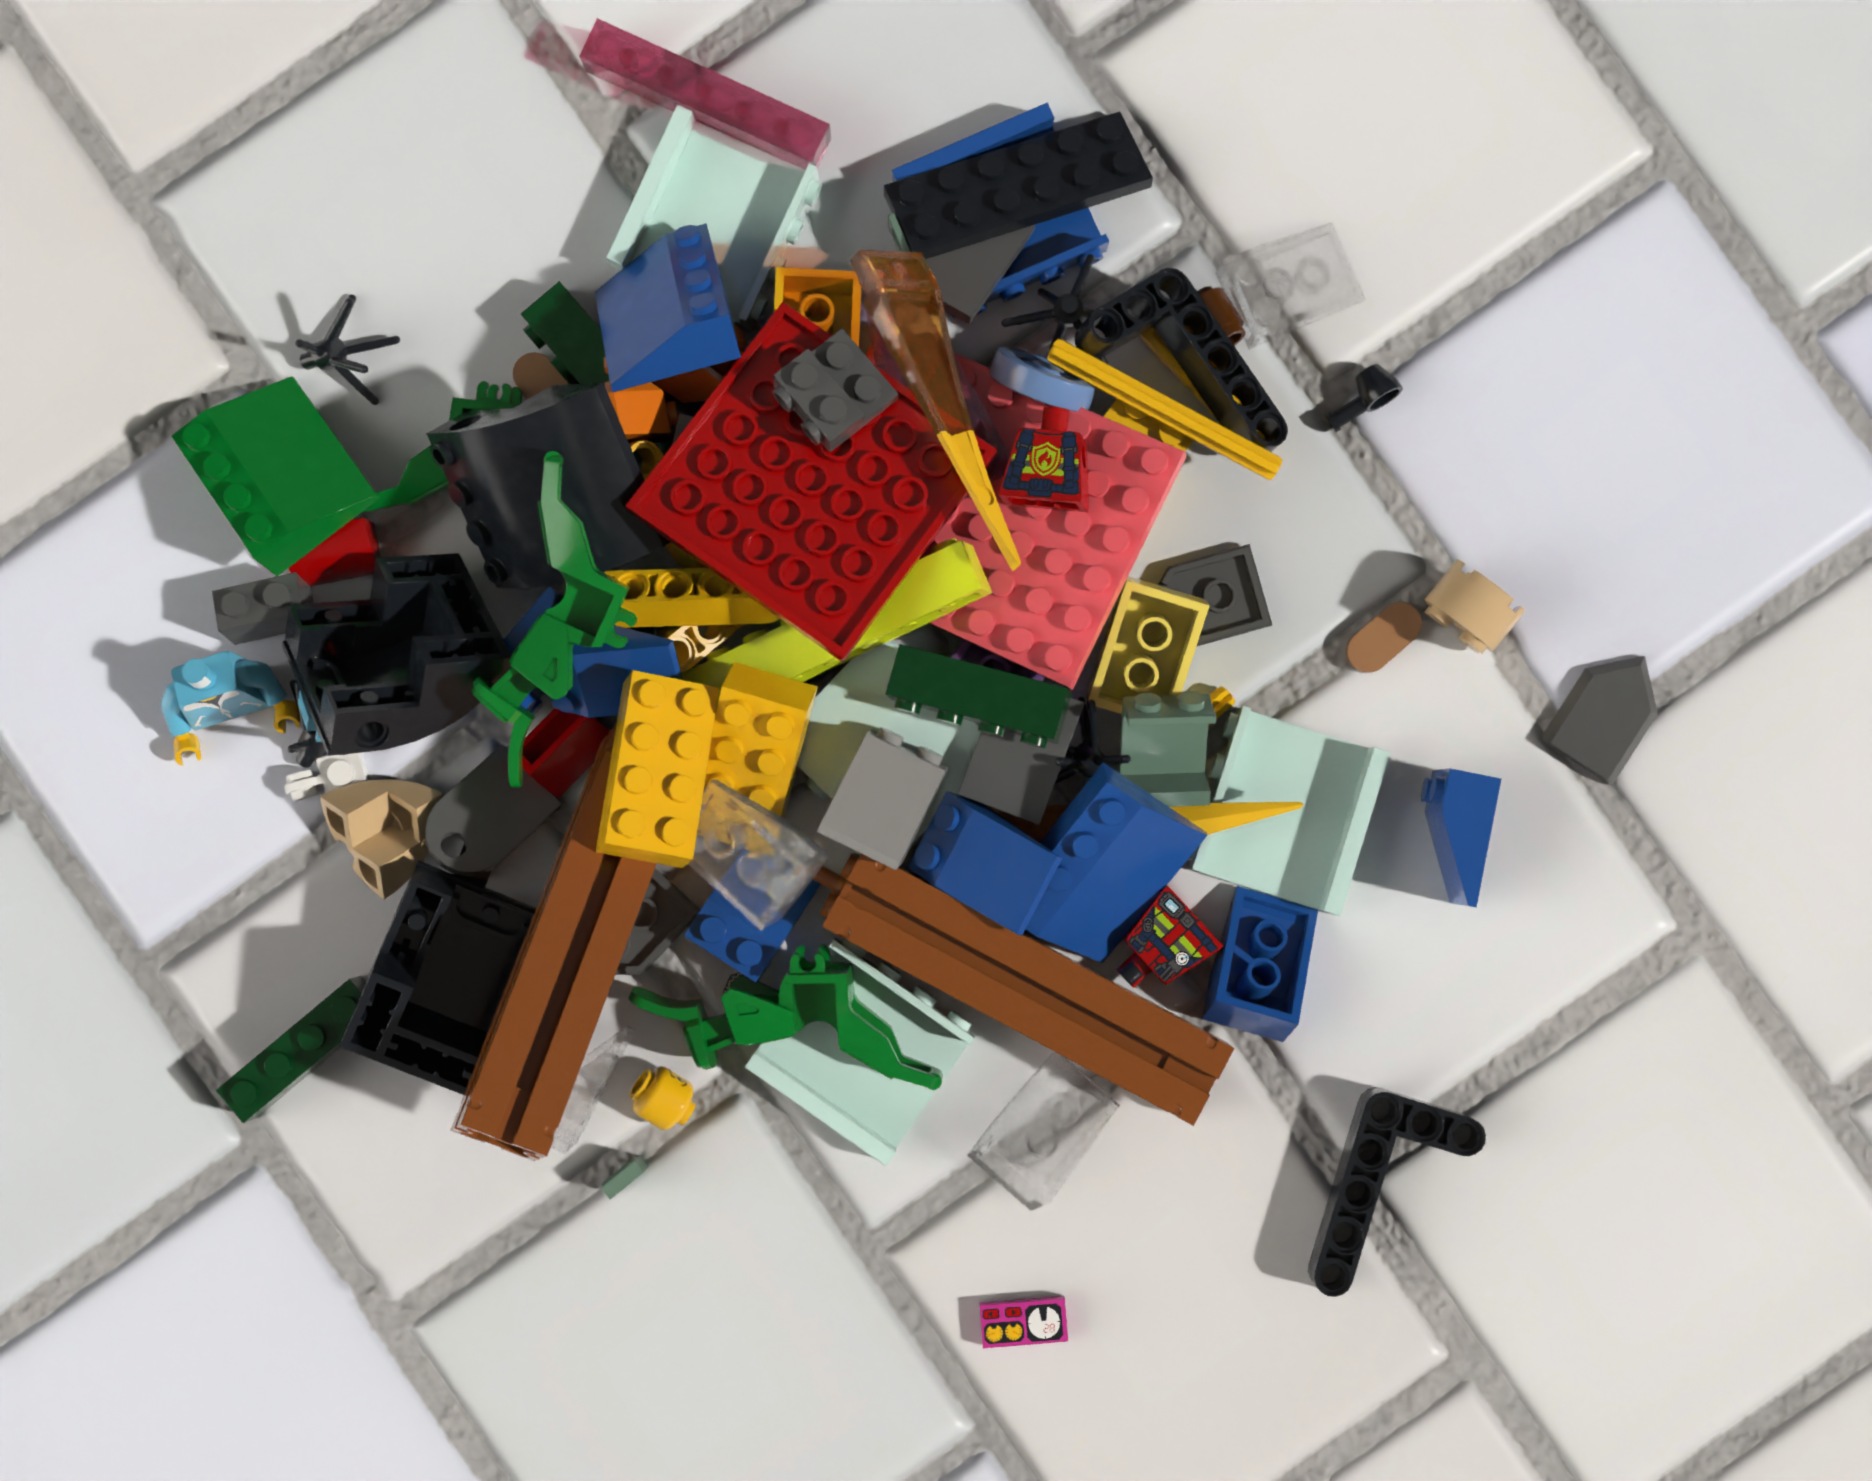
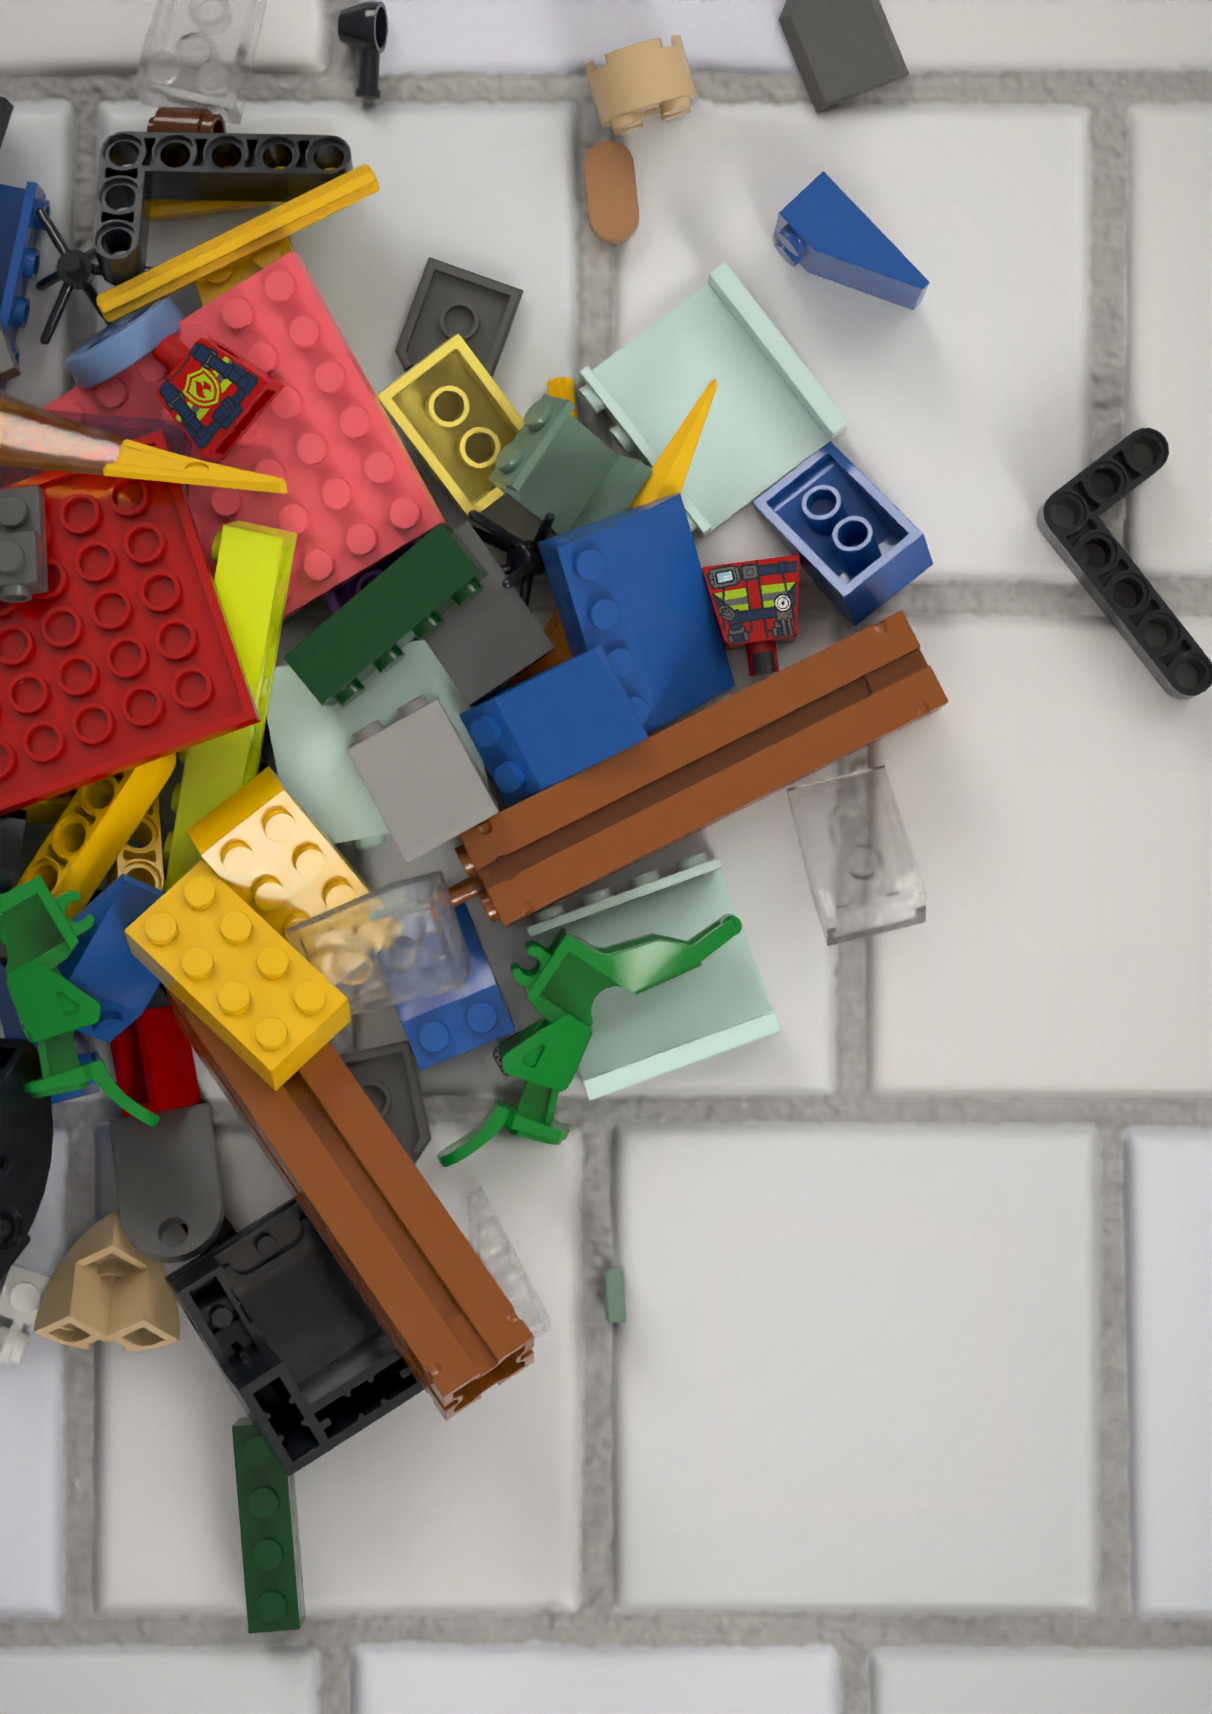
camera: 55 degrees left, 0 degrees up
yellow head [629,1066,696,1130] -> none
tile [979,1296,1068,1348] -> none

